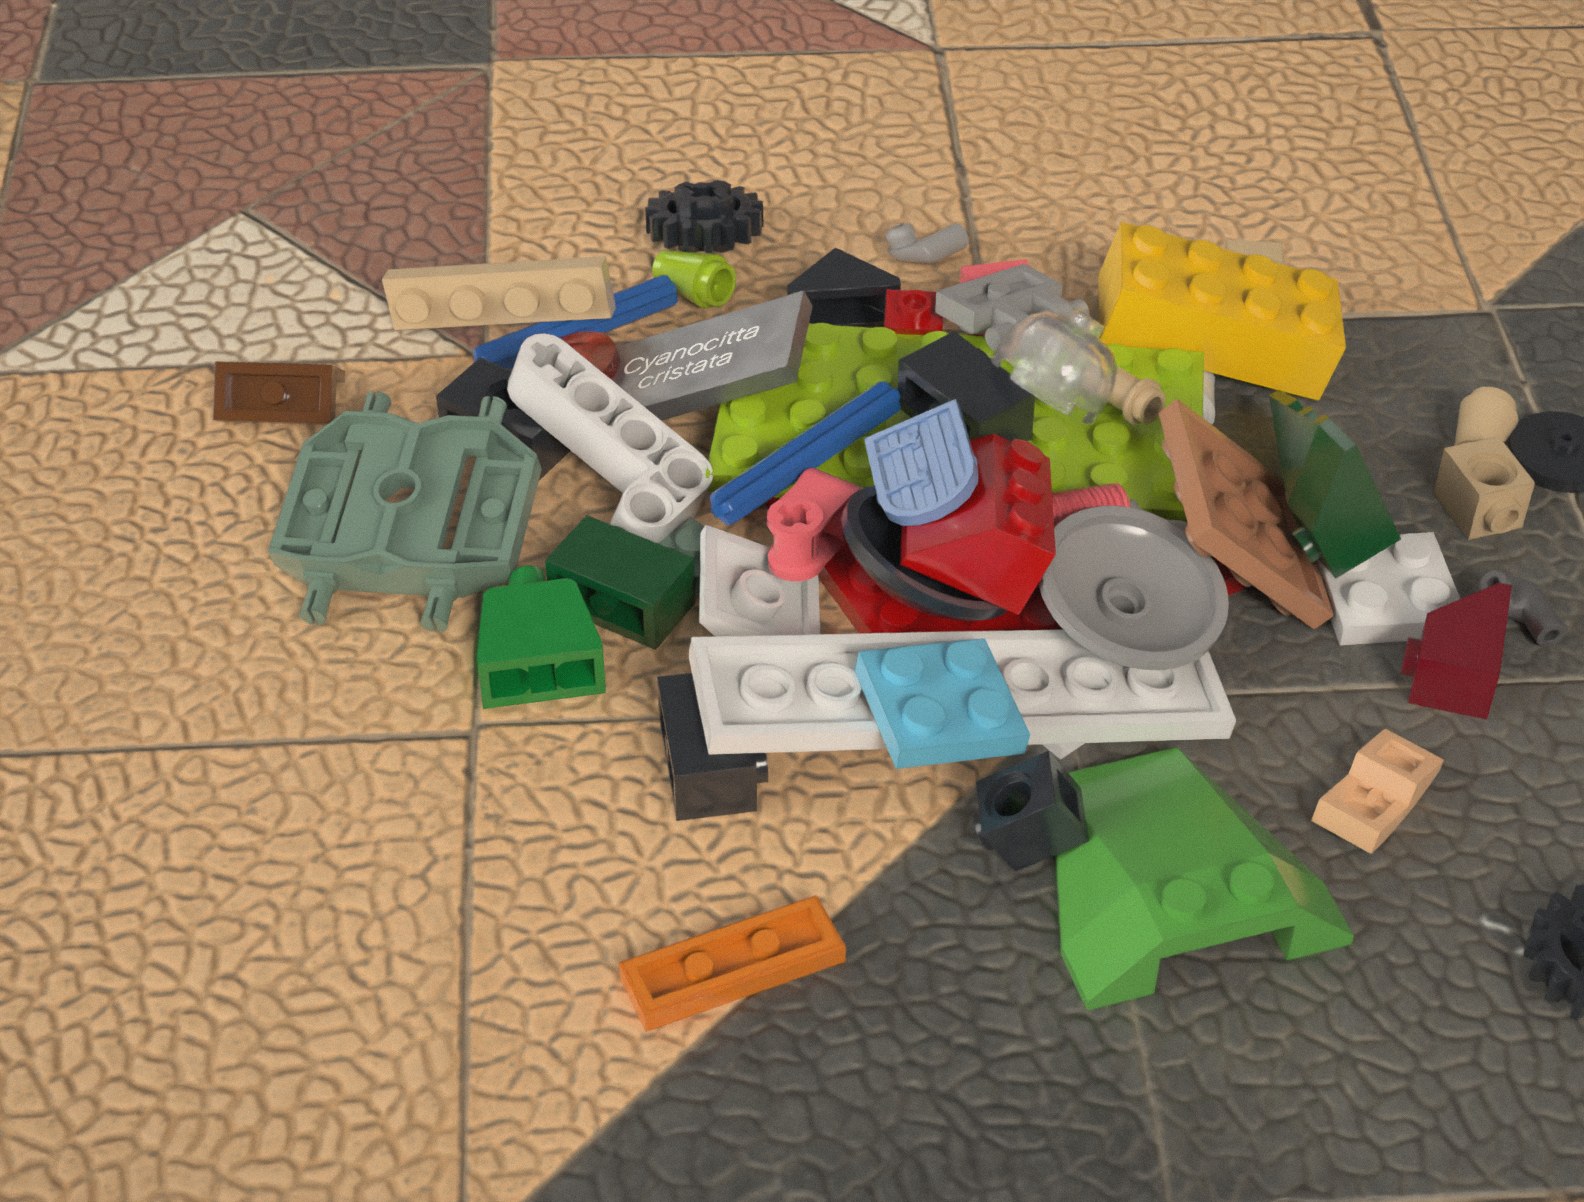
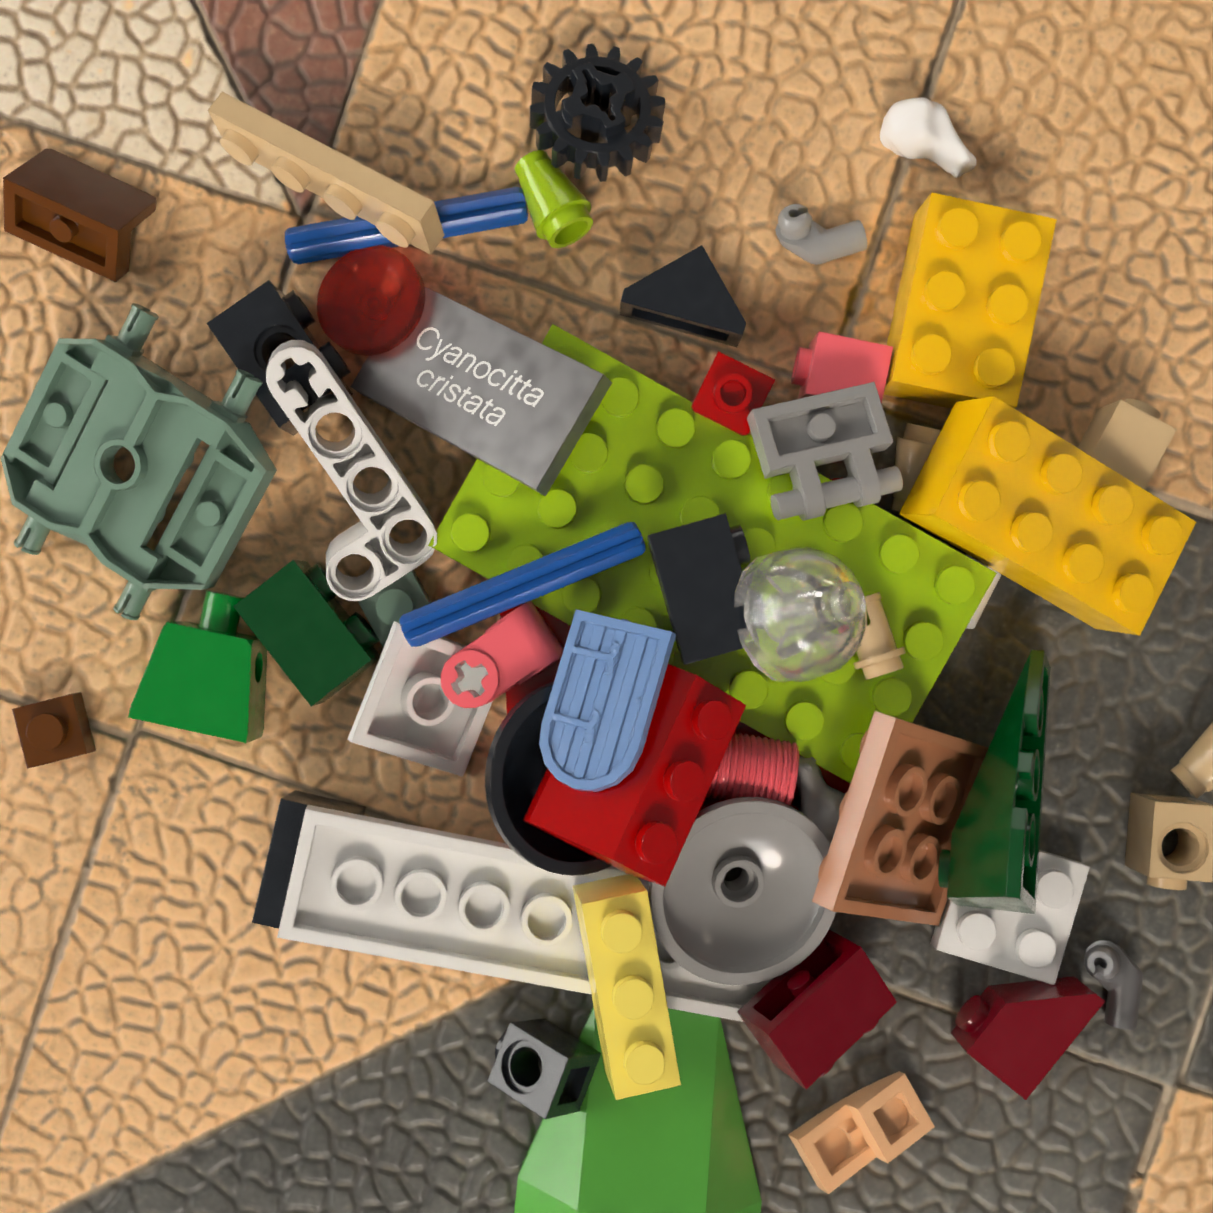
camera: 20 degrees right, 45 degrees up
orange tile [618,895,846,1032] -> none
medium azure plate [855,638,1030,769] -> none
none -> reddish brown plate [12,692,96,769]
none -> light yellow brick [572,874,681,1100]
none -> dark red brick [737,930,897,1090]
none -> white animal [880,97,977,178]
none -> yellow brick [884,192,1057,409]

